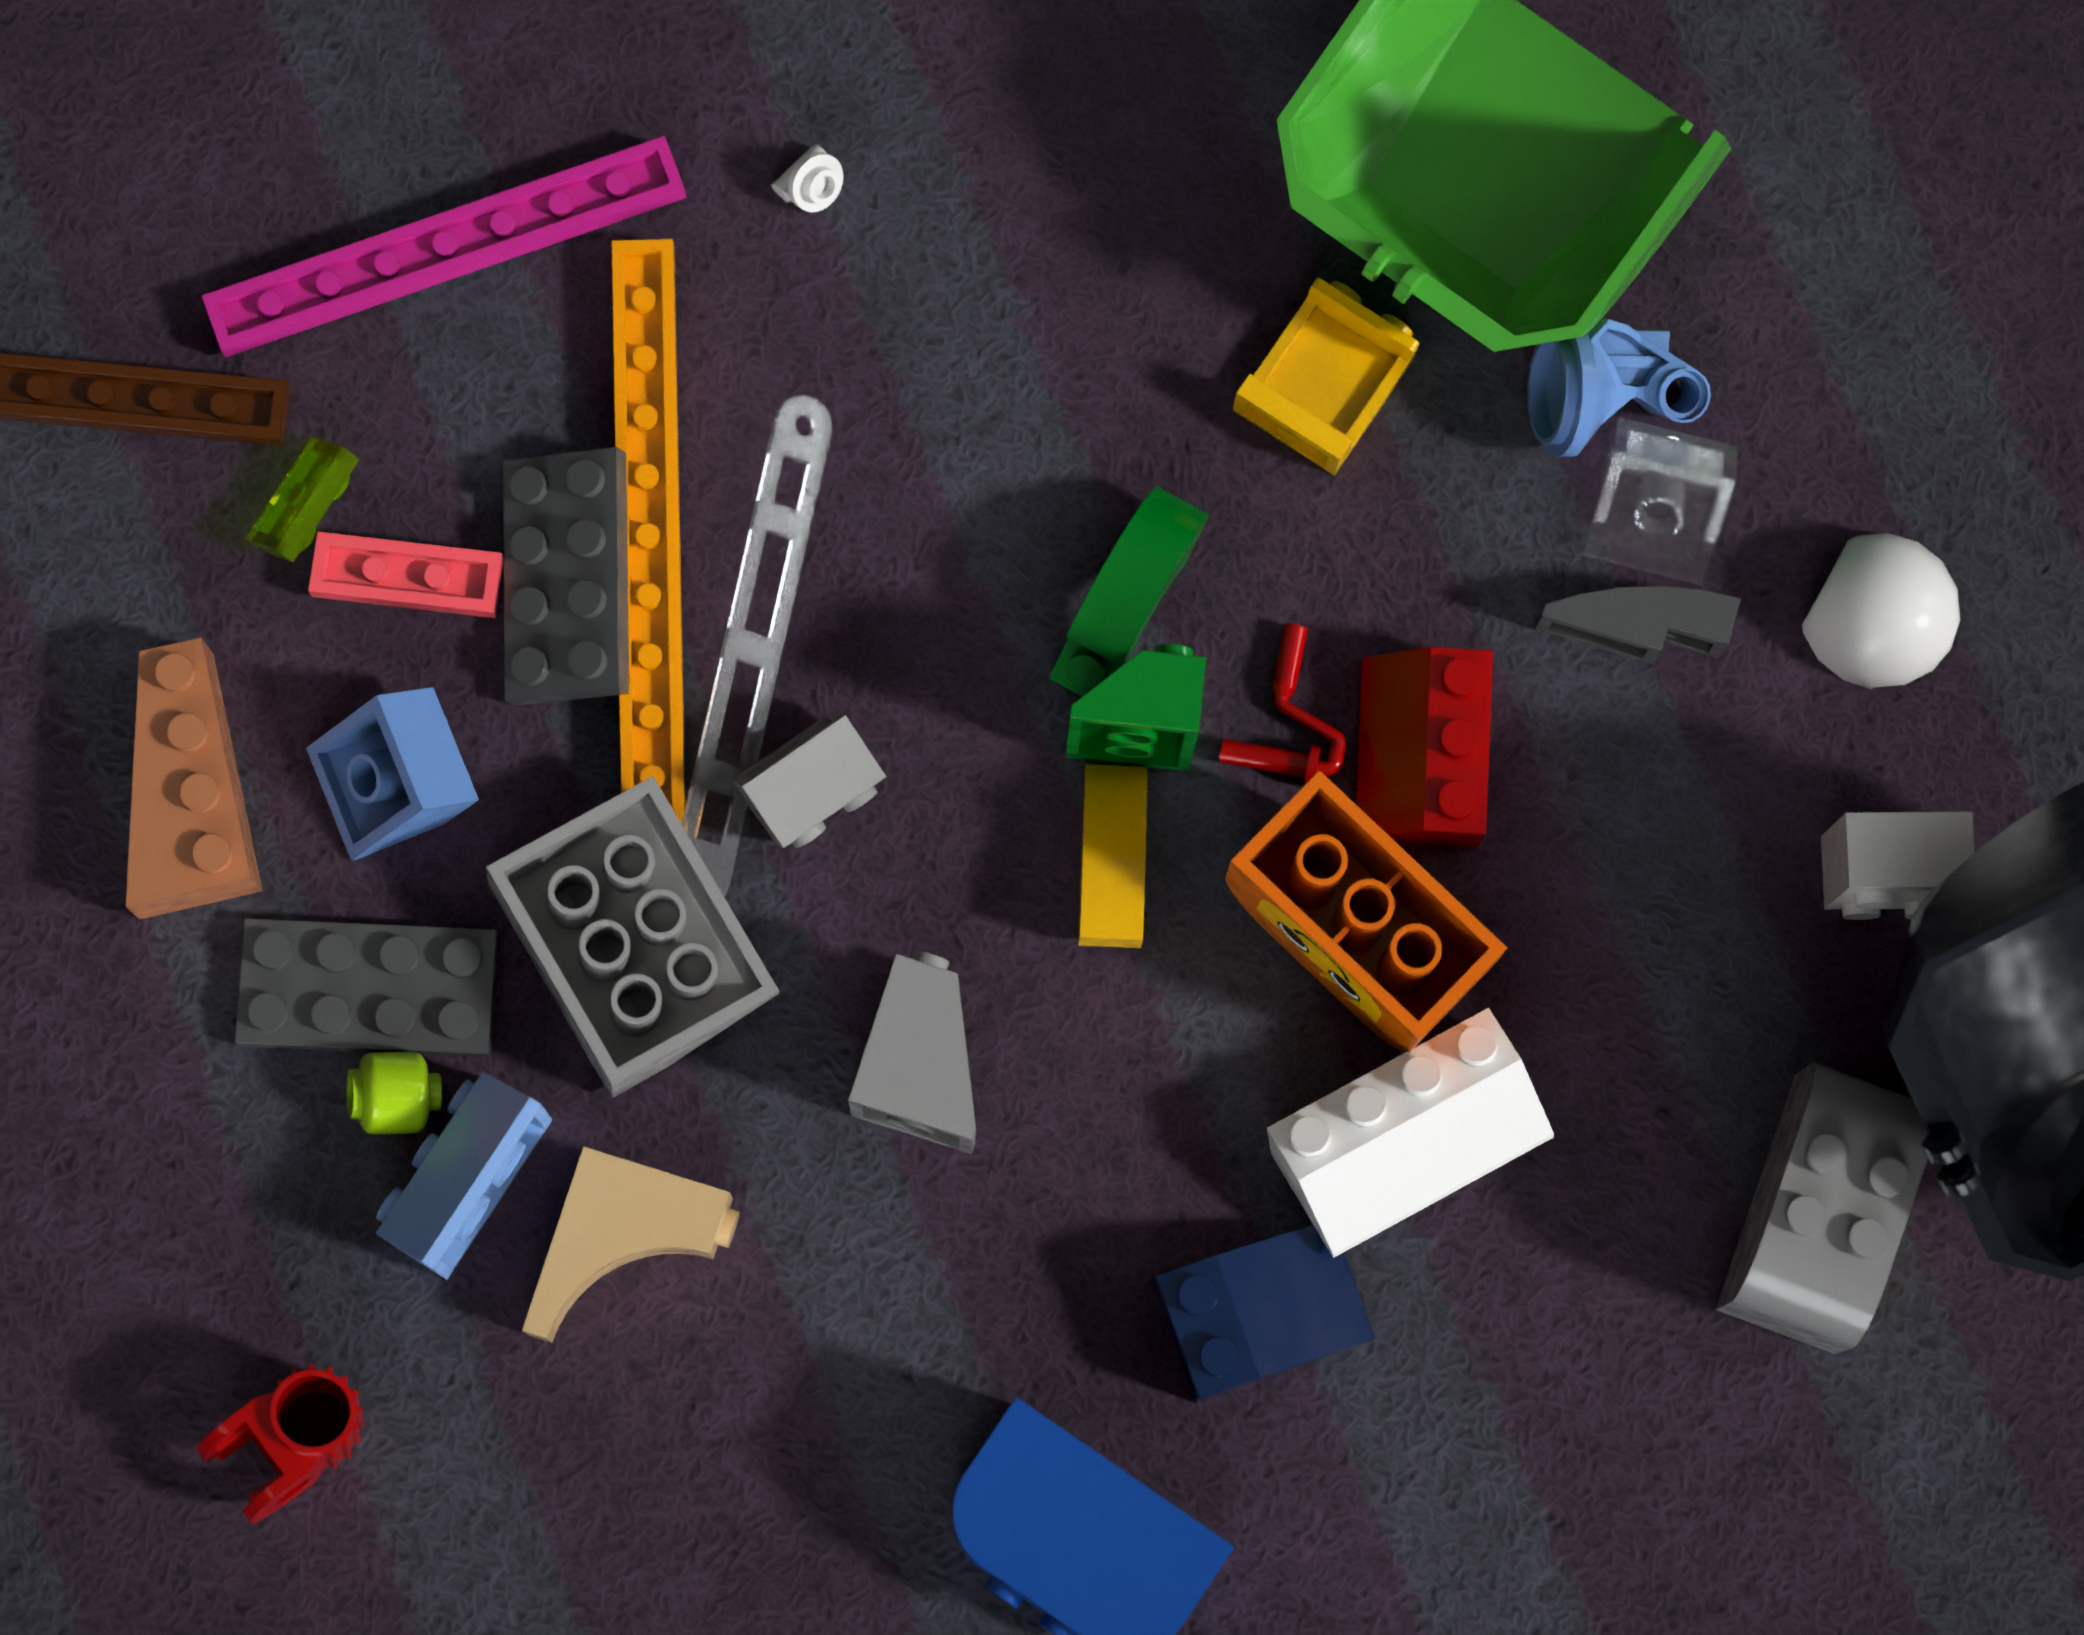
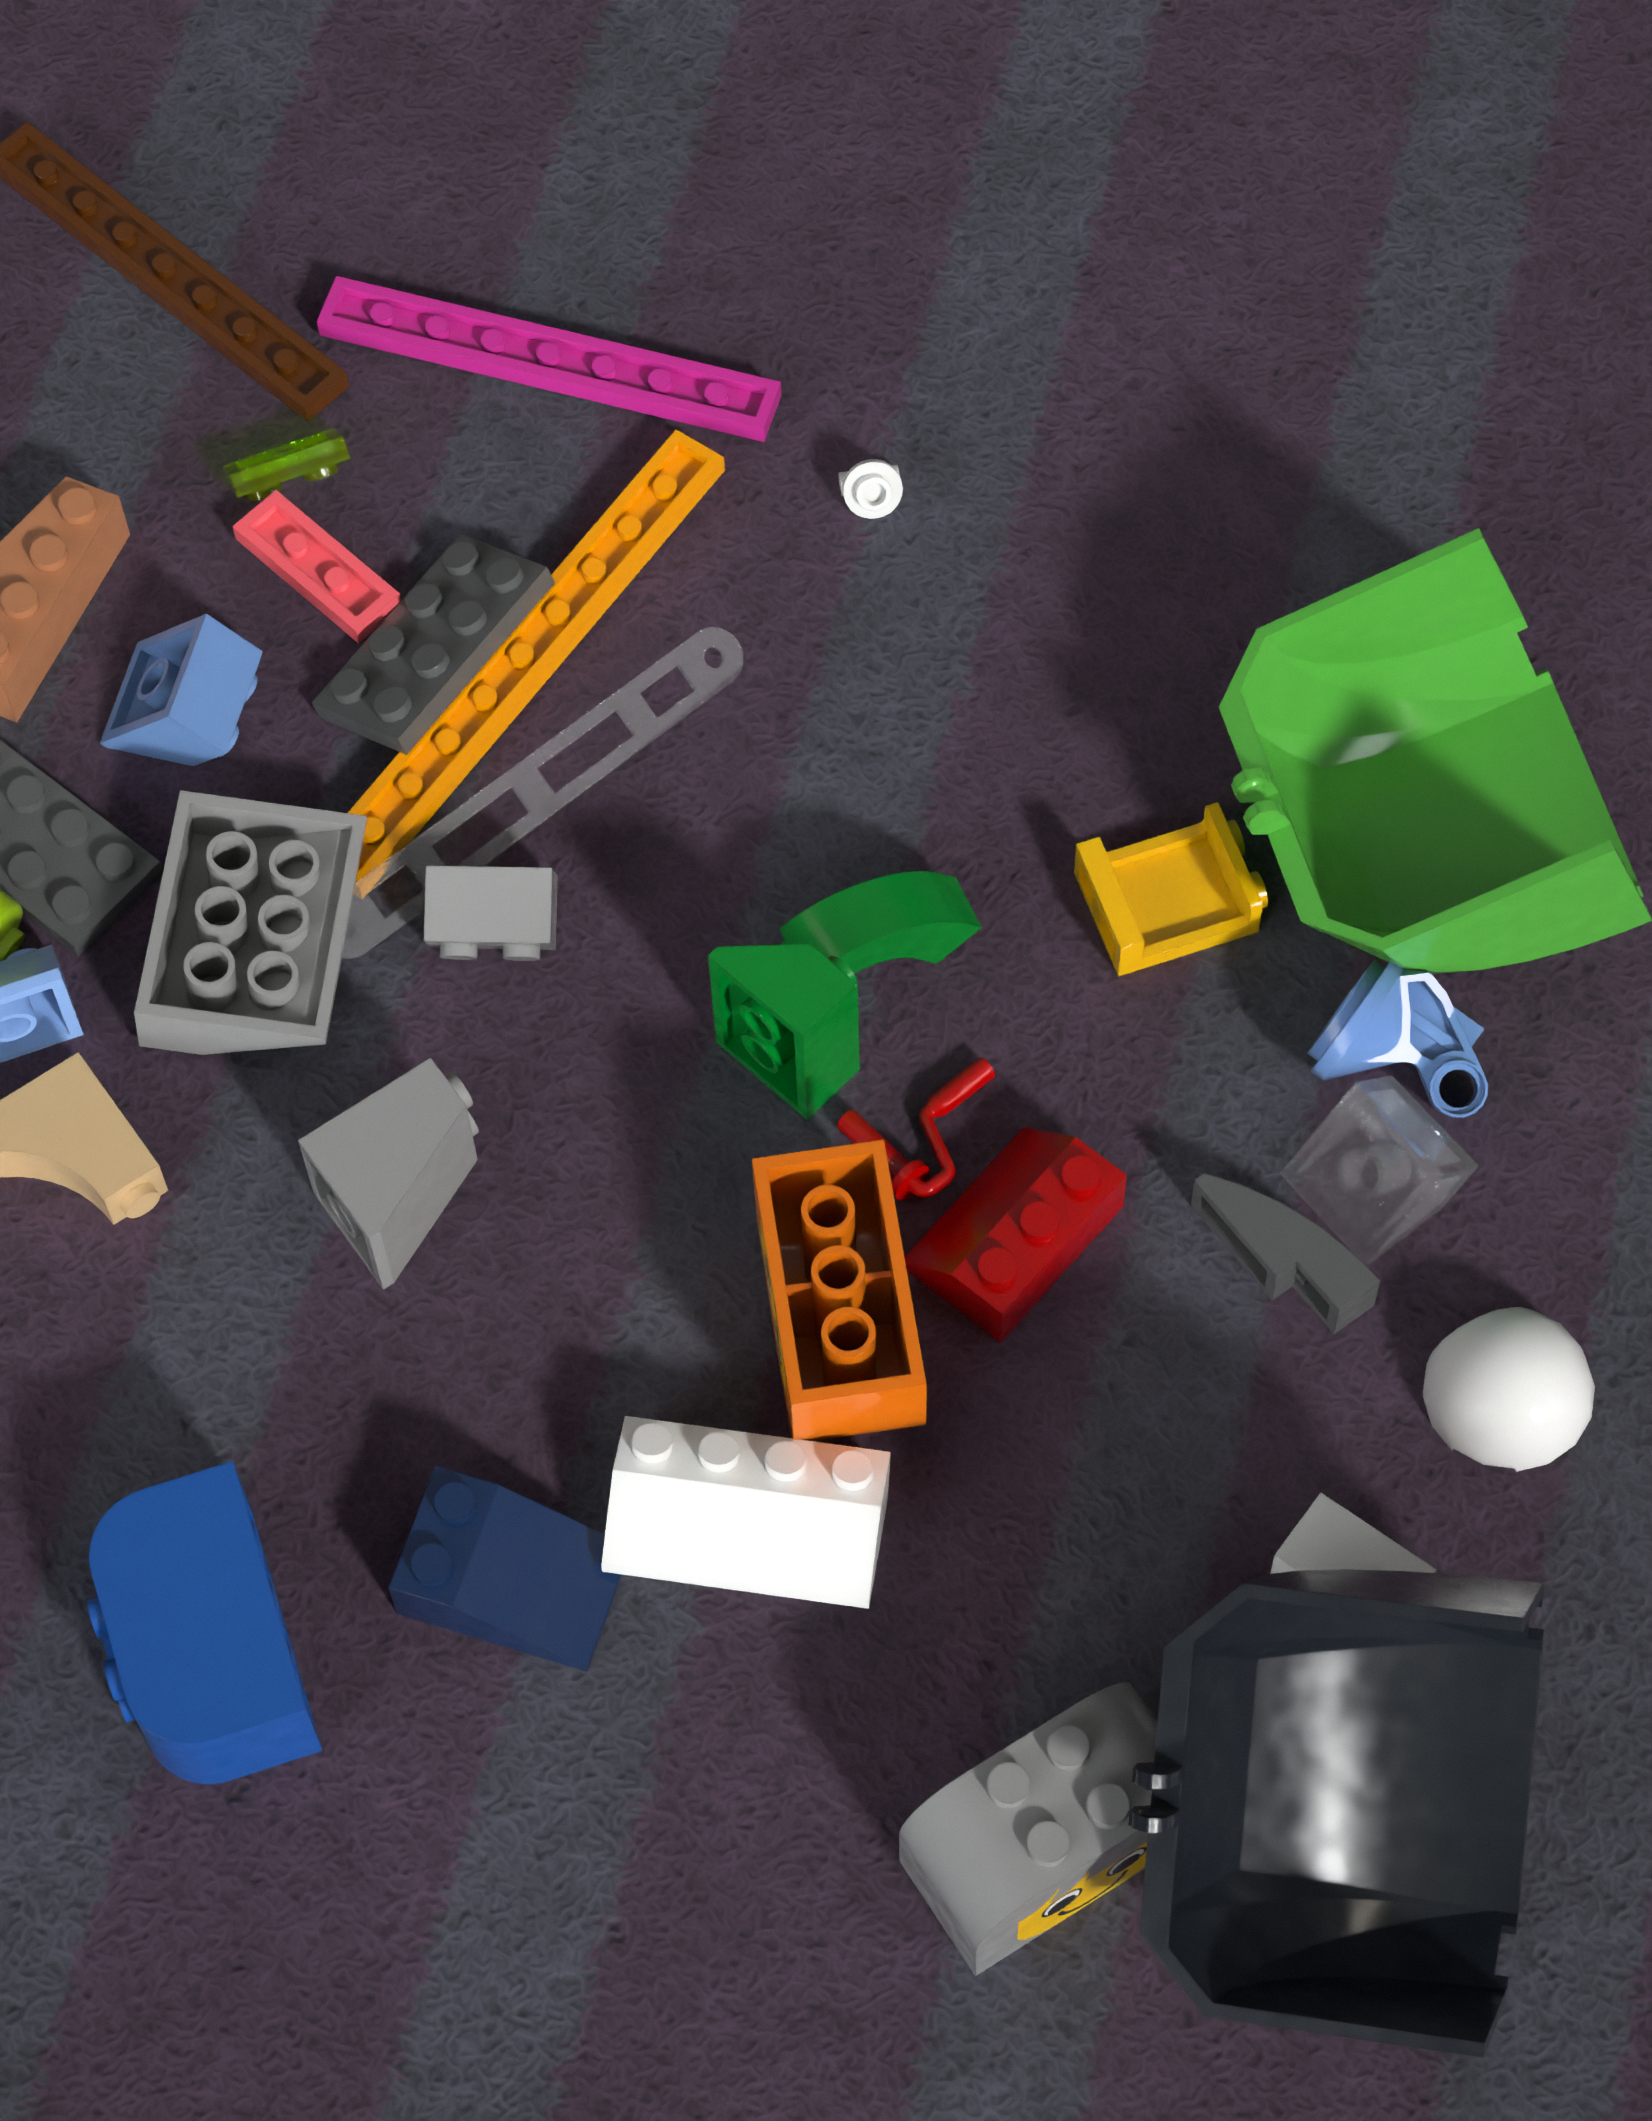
camera: 45 degrees right, 15 degrees down
yellow slope [1078,764,1147,948] -> none

